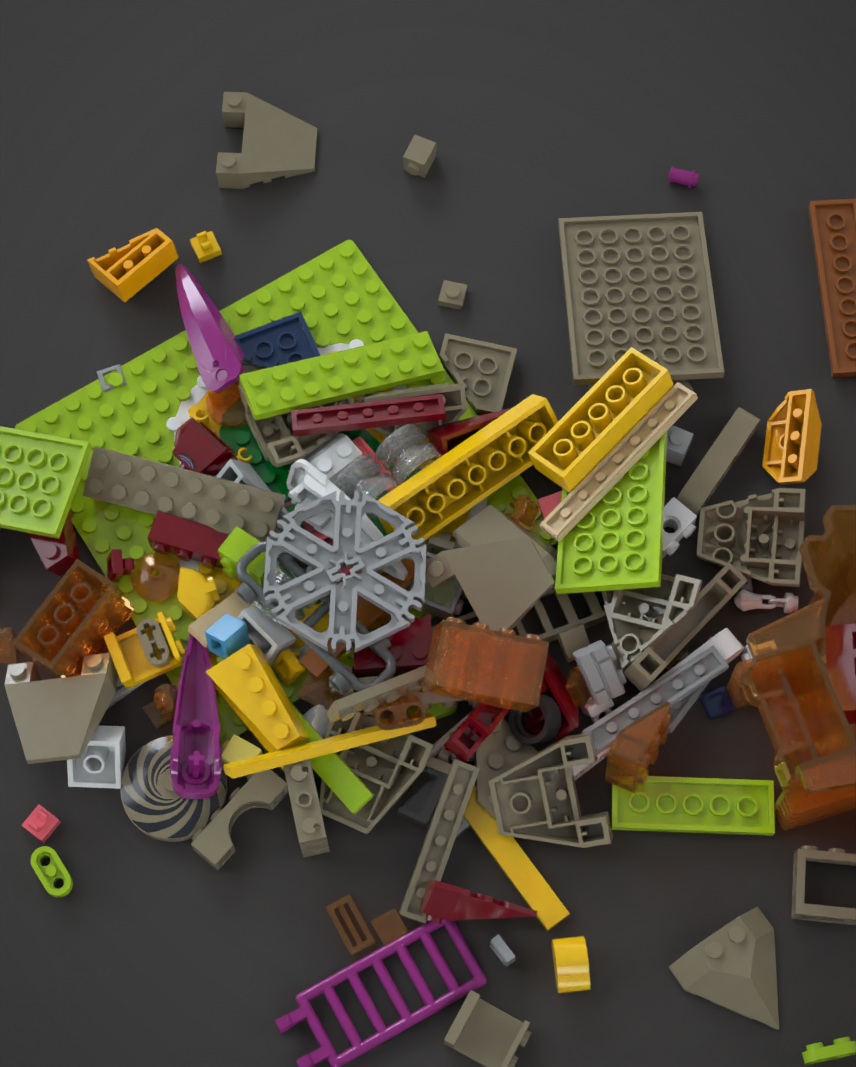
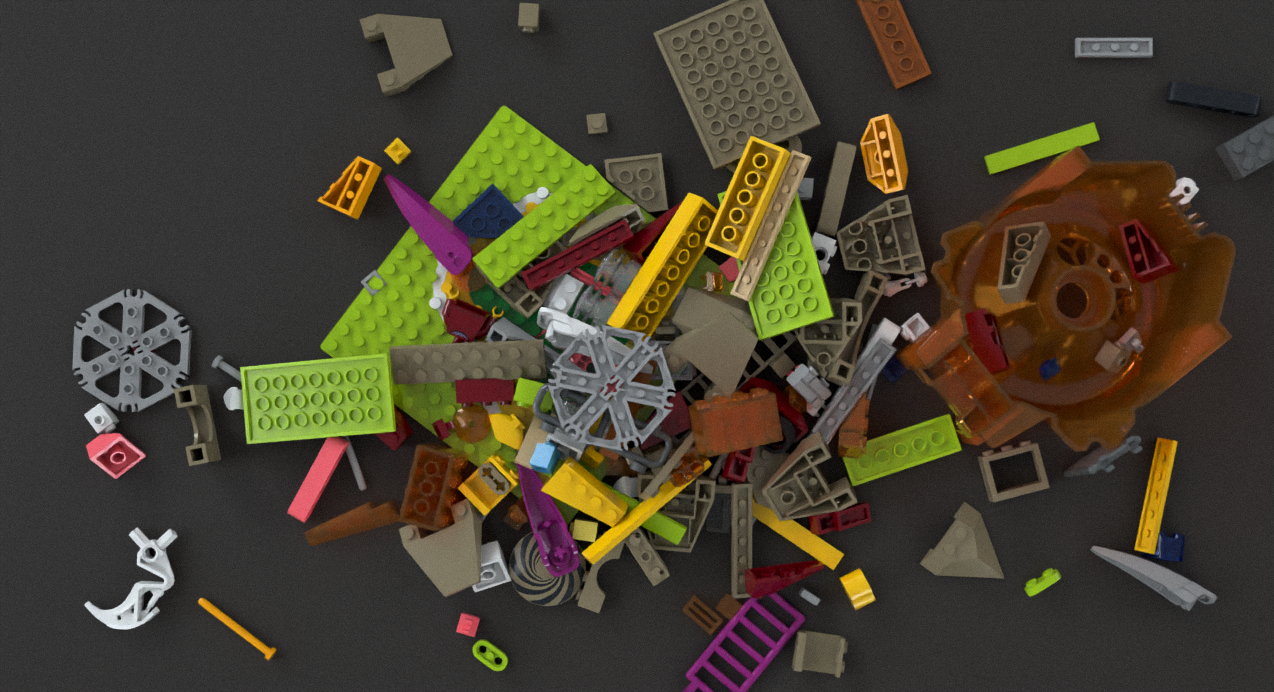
camera: 25 degrees left, 20 degrees up
none -> dark red slope [808,502,872,535]

